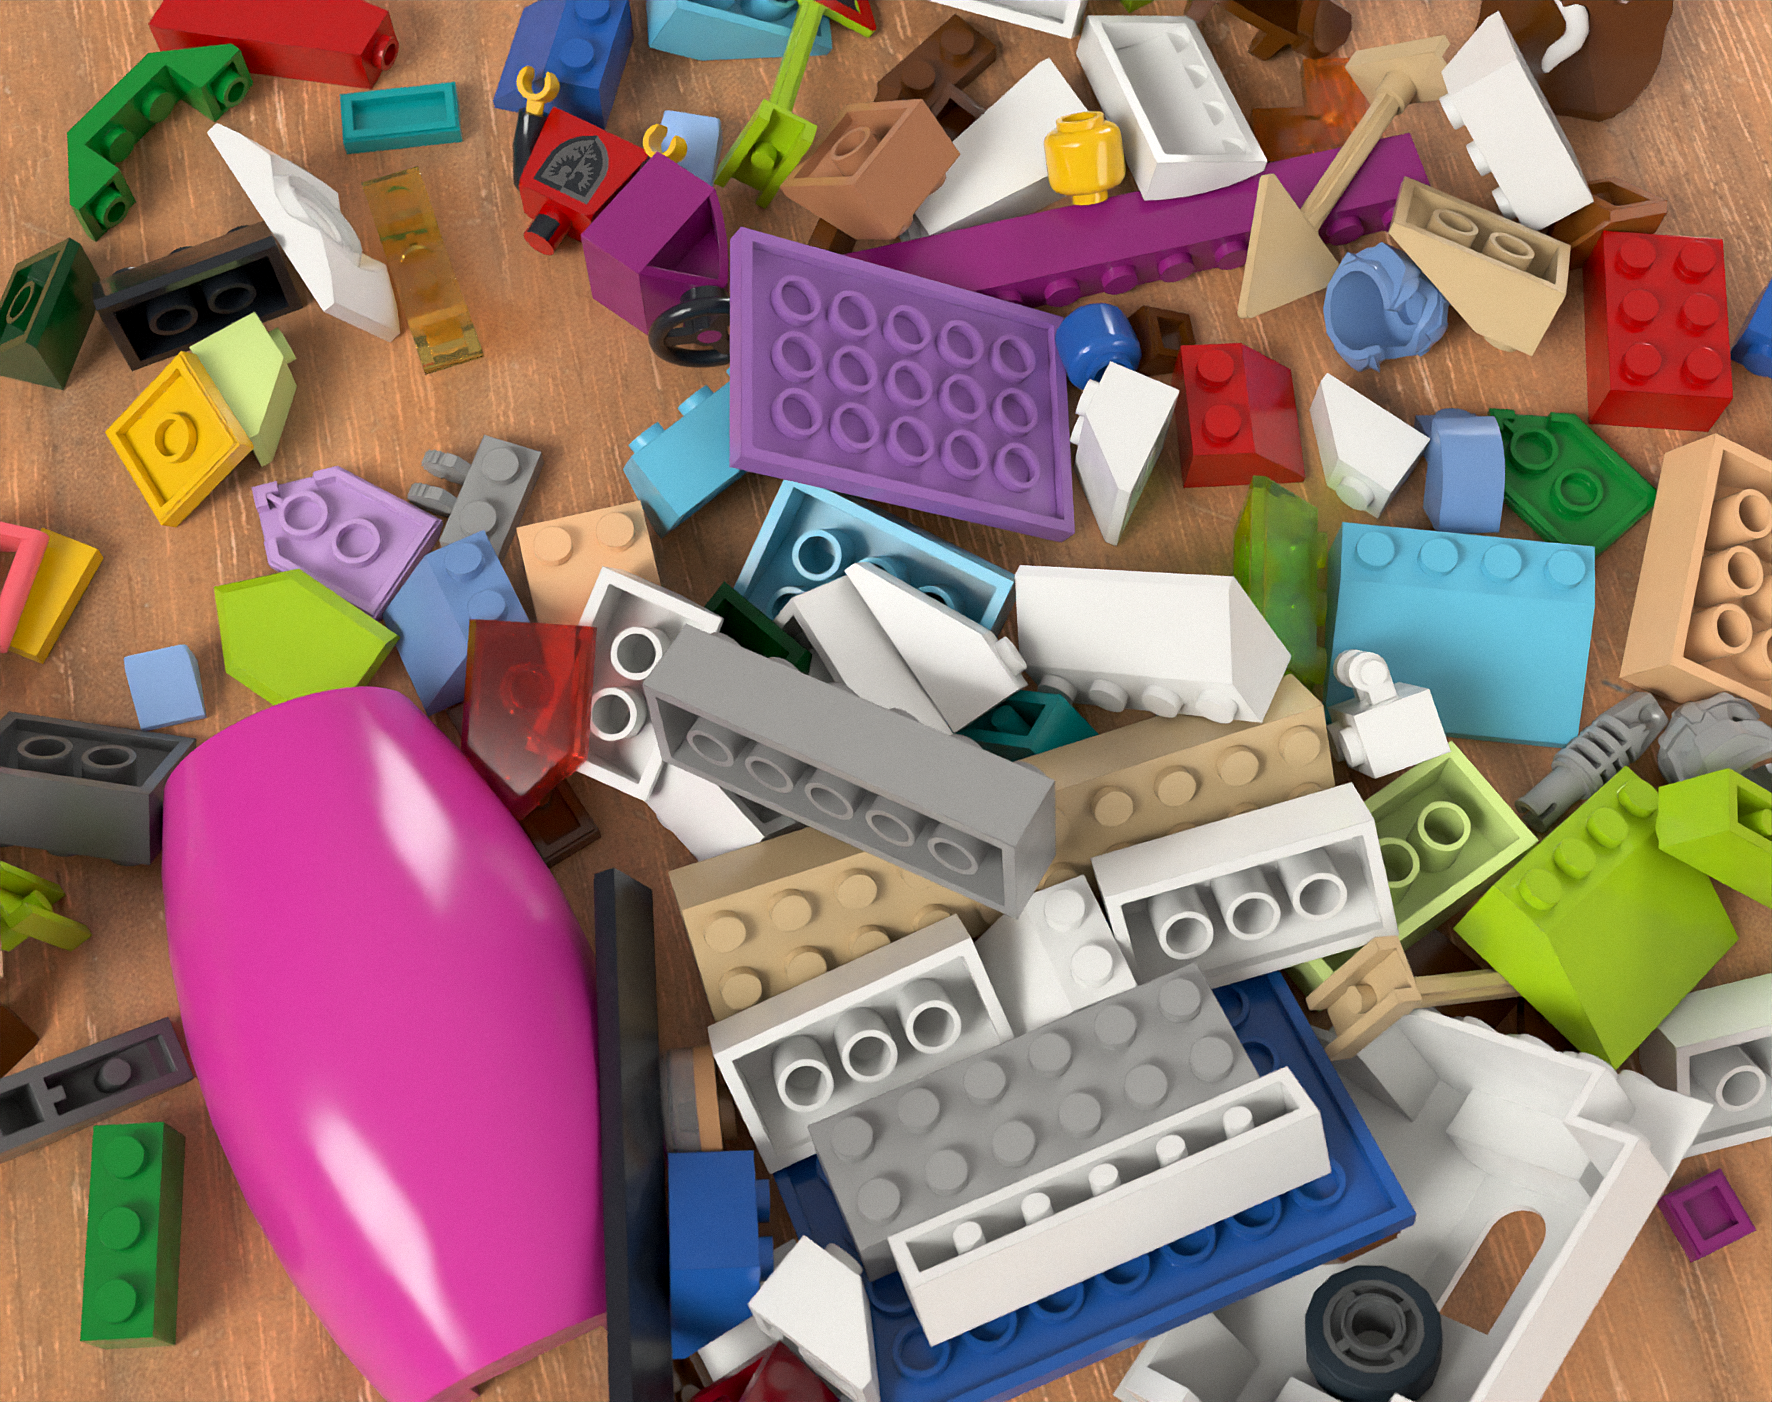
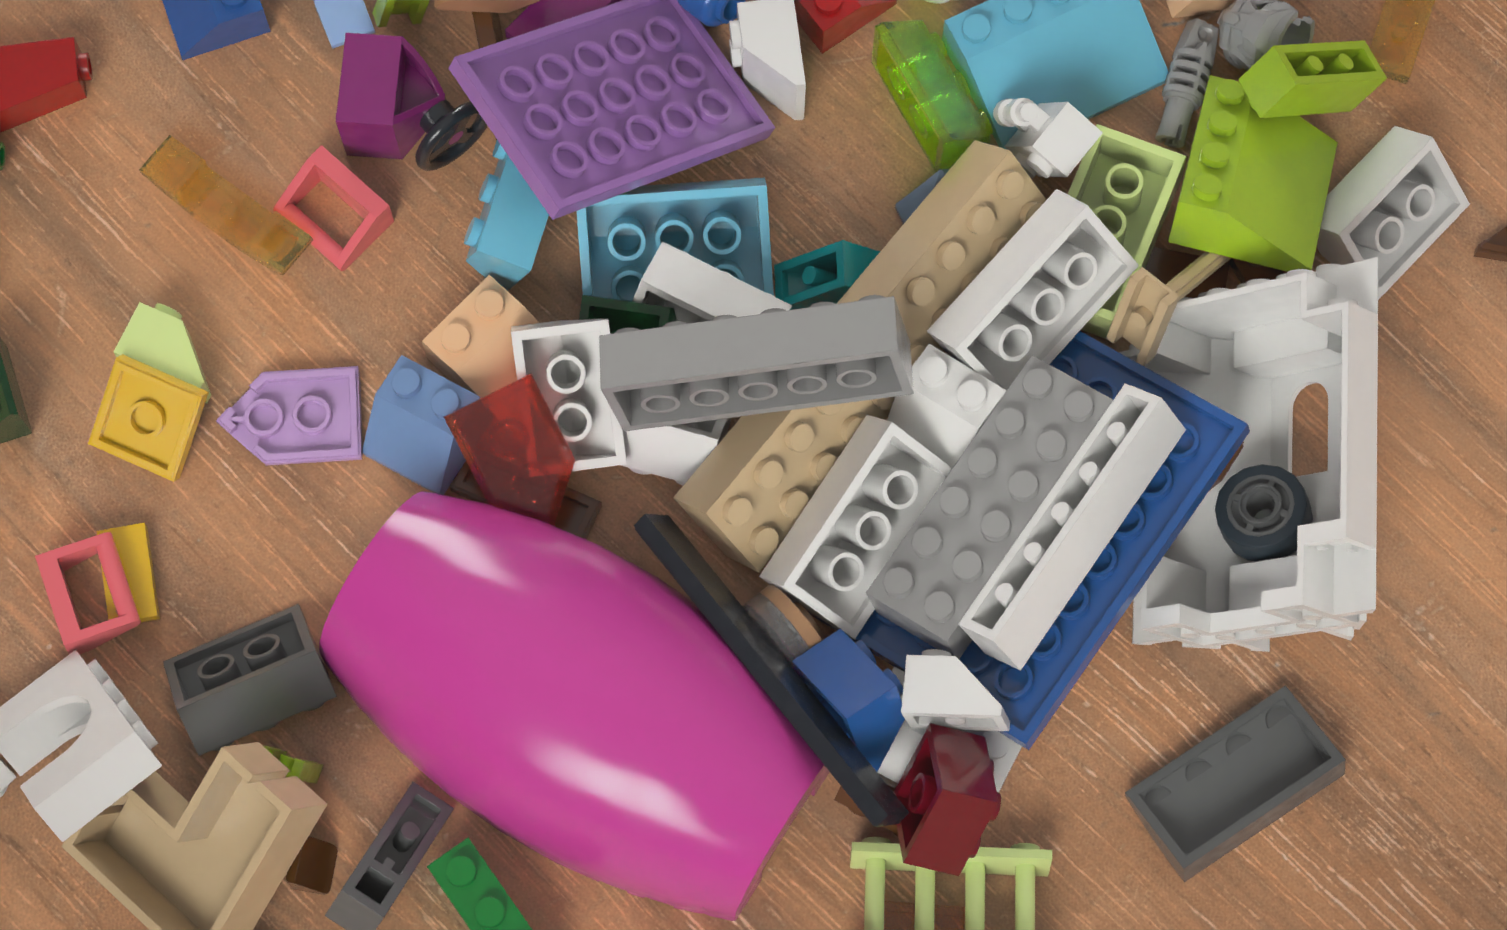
camera: 30 degrees left, 5 degrees up
black slope [92,221,303,371] -> none
light blue slope [123,644,207,731] -> none
white slope [207,123,400,342] -> none
lime tile [214,568,400,706] -> none
teal tile [340,82,463,155] -> none
light grey hinge [407,435,544,565] -> none
torso [513,66,688,255] -> none
white slope [844,562,1028,733] -> none
white slope [1015,565,1292,723] -> none
magenta tile [1657,1168,1756,1263] -> none
none -> coral tile [273,145,394,271]

